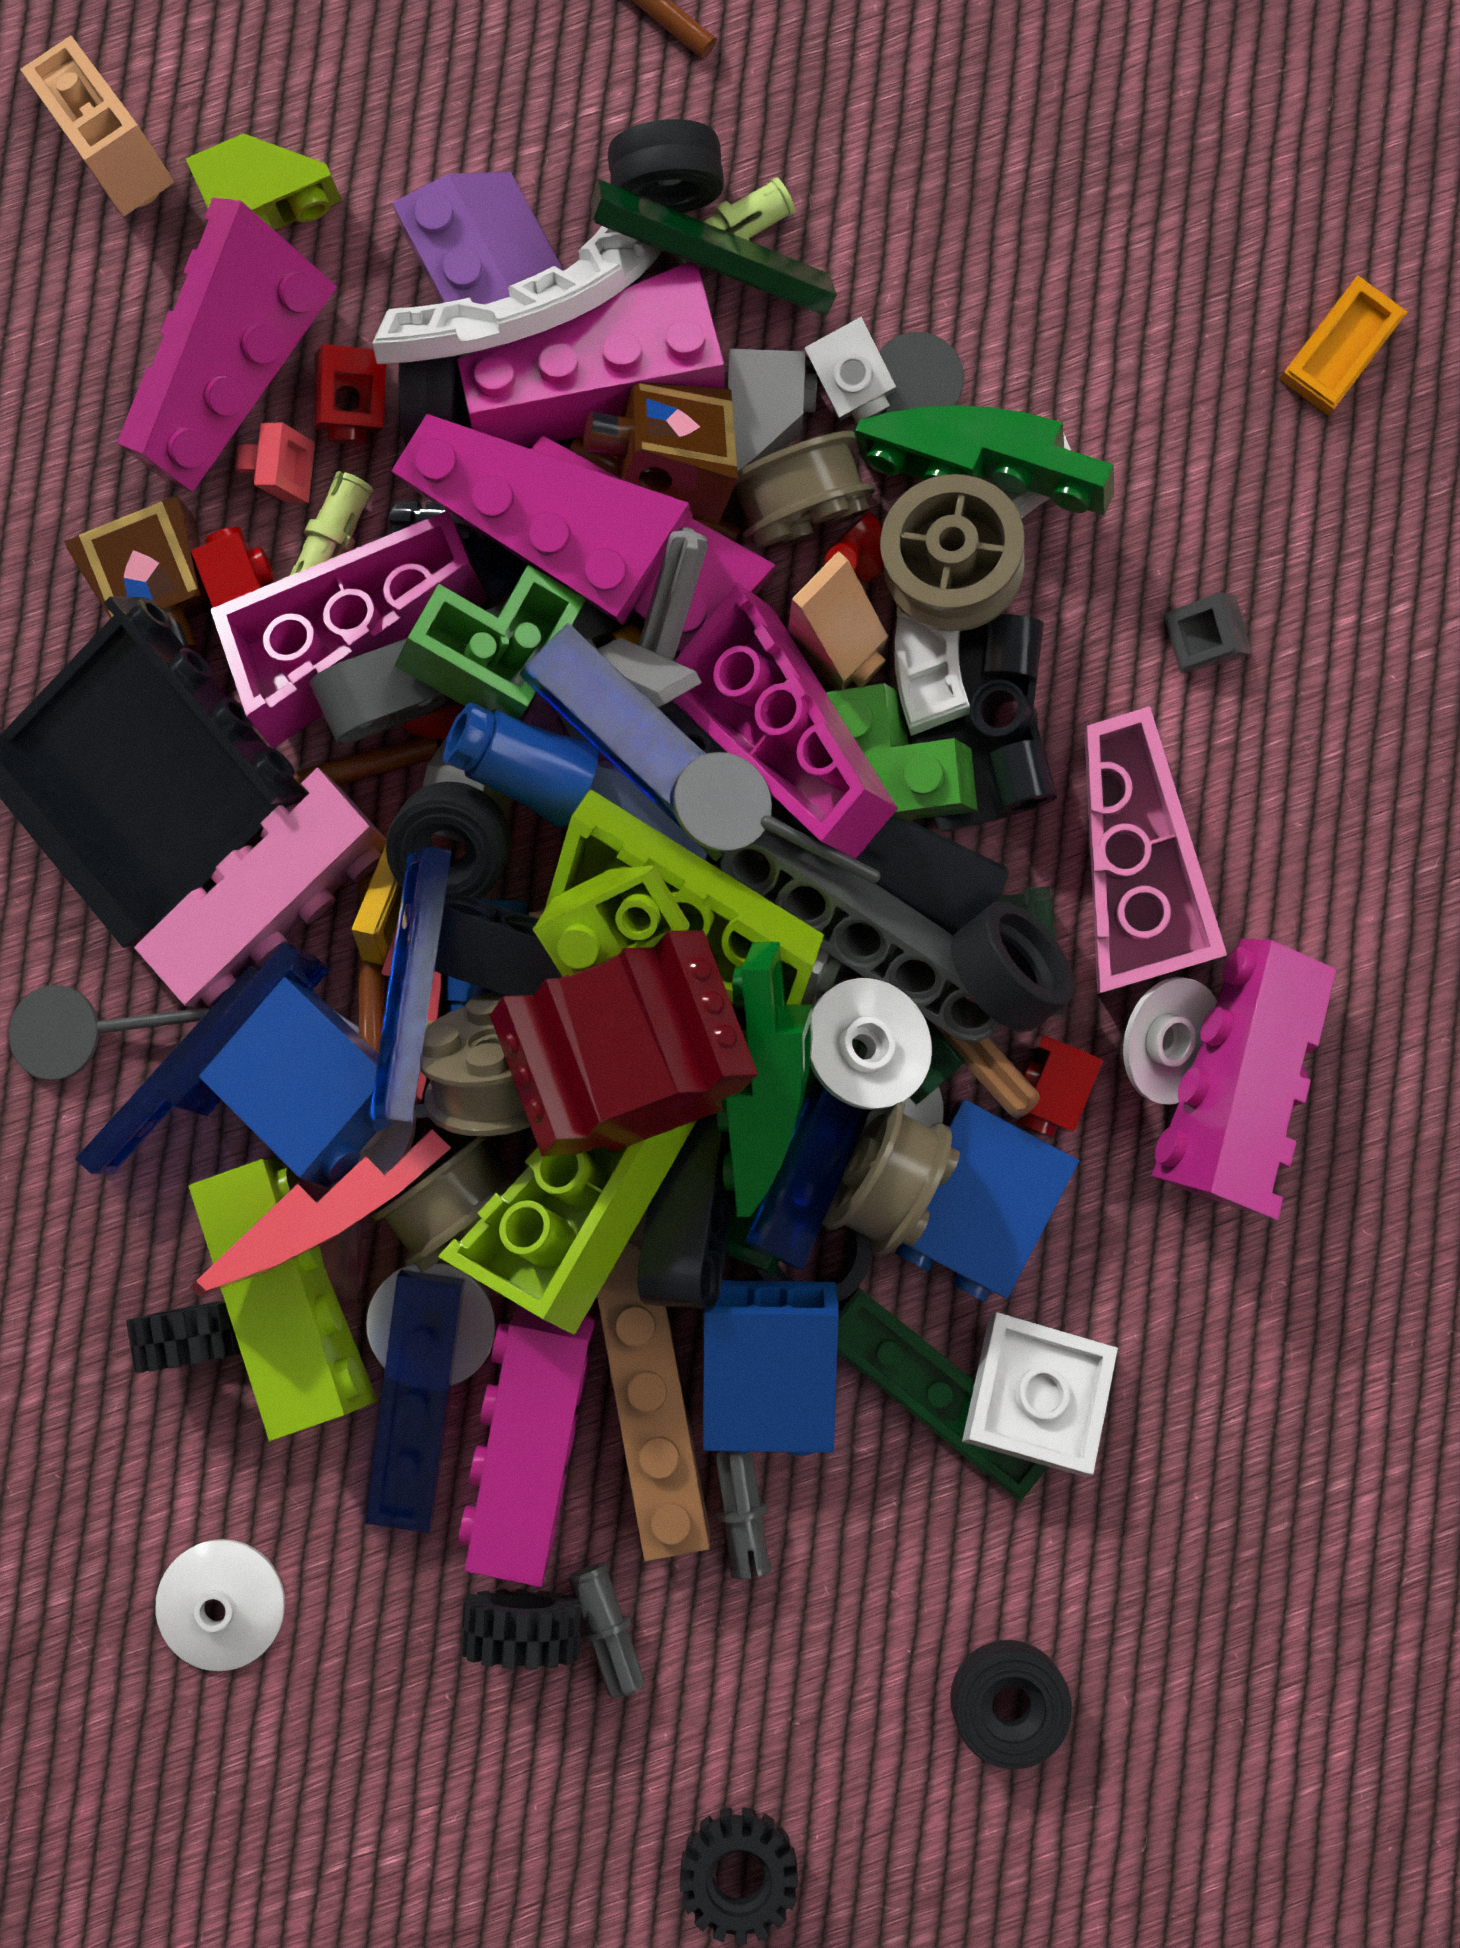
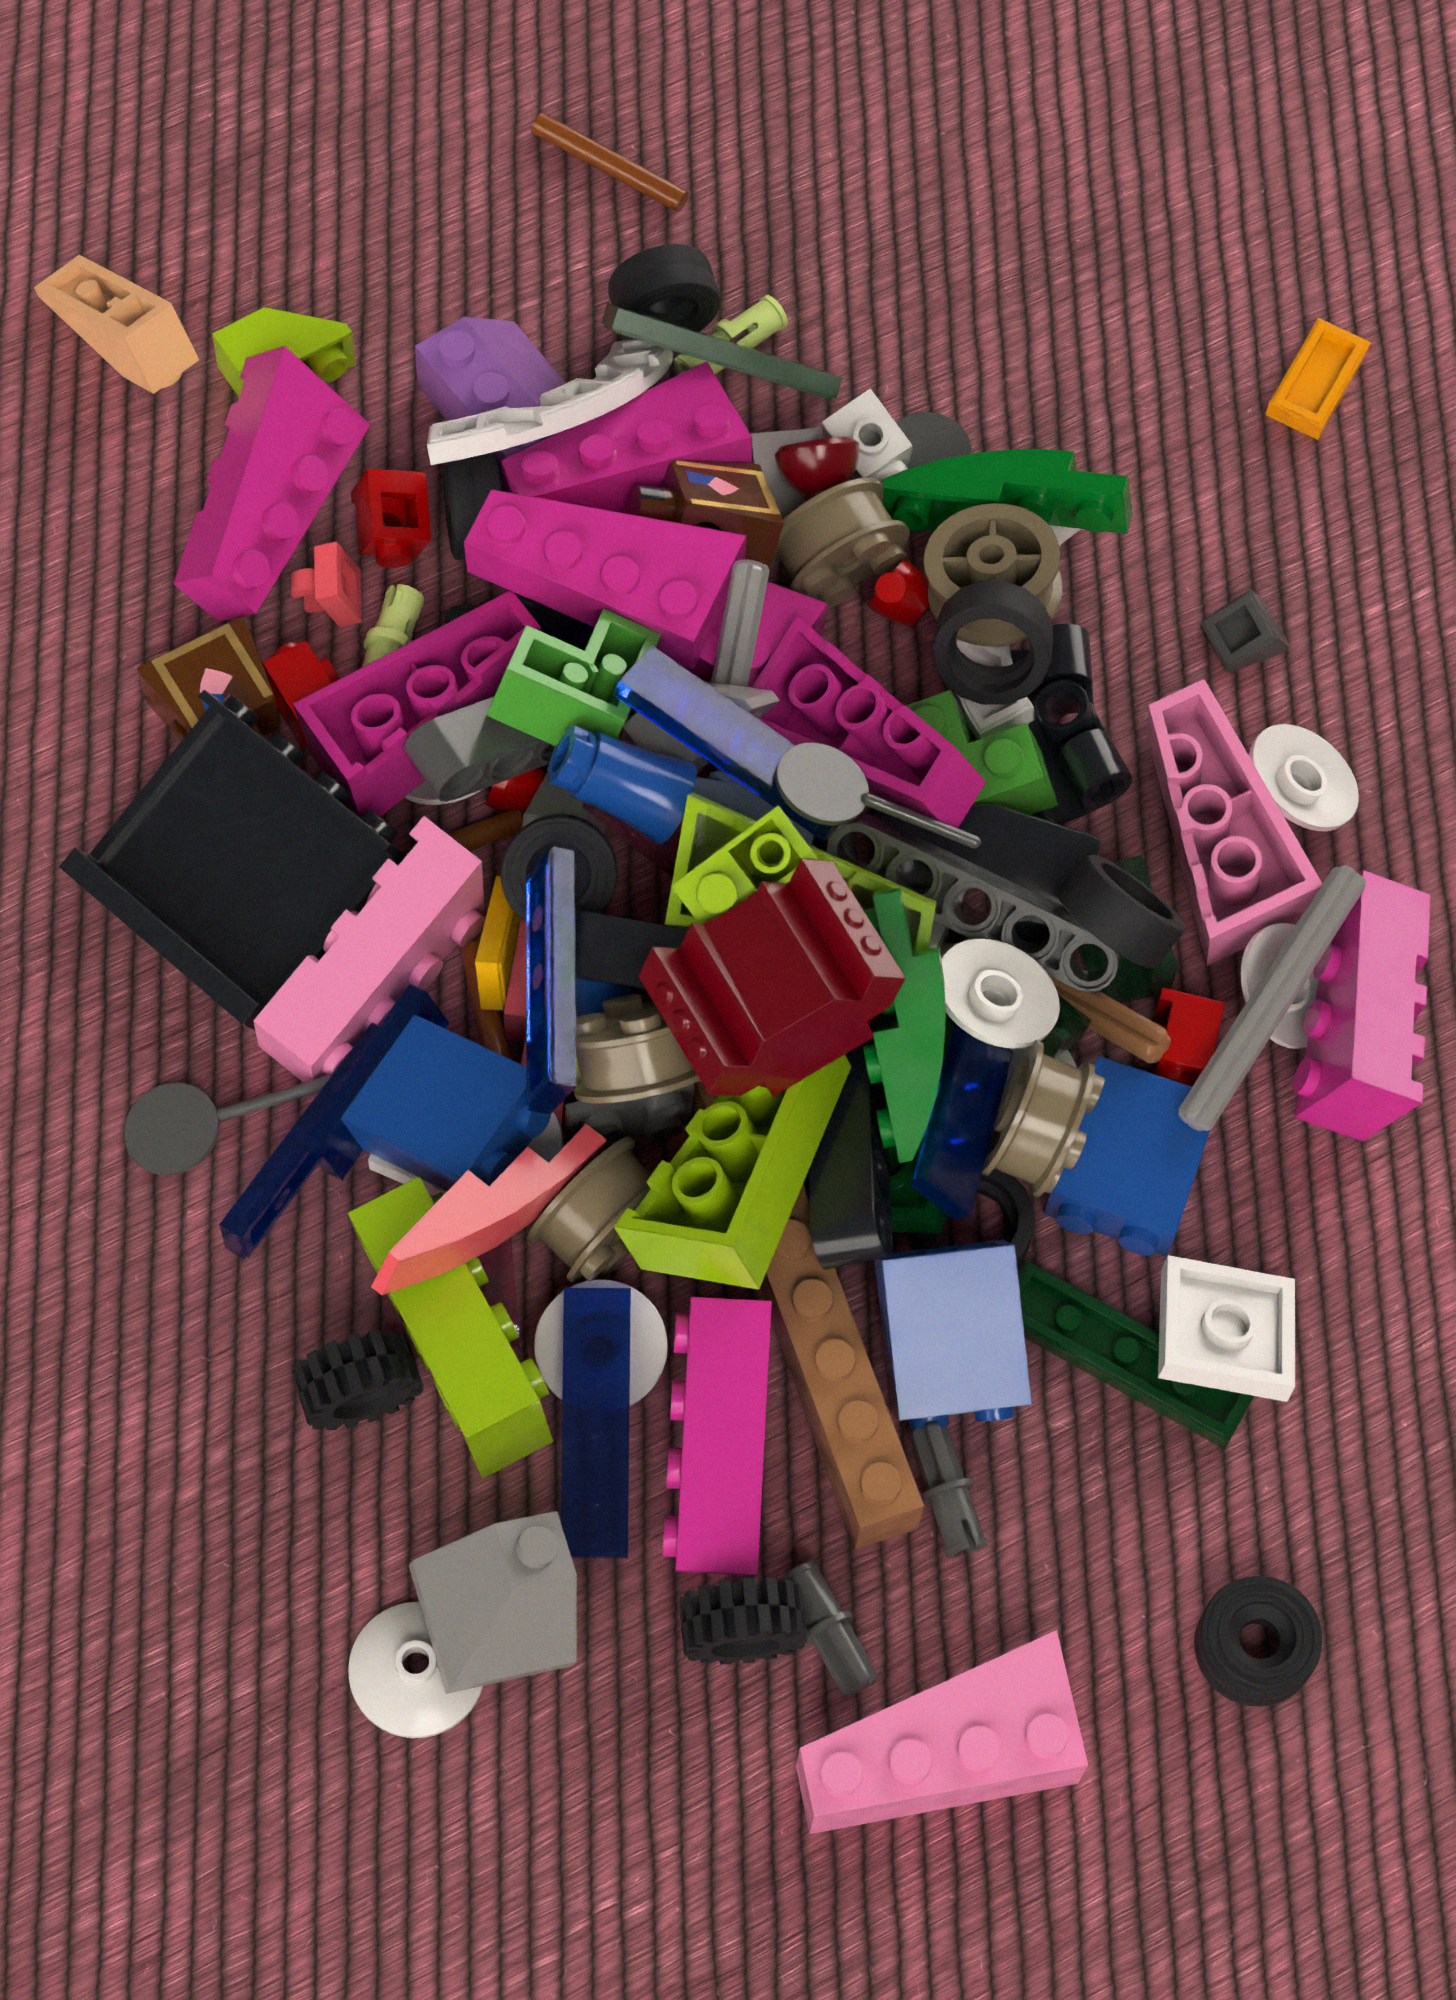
camera: 15 degrees left, 20 degrees down
black tyre [680,1807,798,1945] -> none
light nougat slope [788,551,888,691] -> none
none -> light grey slope [409,1511,577,1694]
none -> dark red brick [774,437,859,502]
none -> bright pink wedge [796,1630,1088,1834]
none -> black tyre [932,581,1053,705]
none -> light grey axle [1178,865,1366,1132]
none -> white dish [1249,724,1359,831]

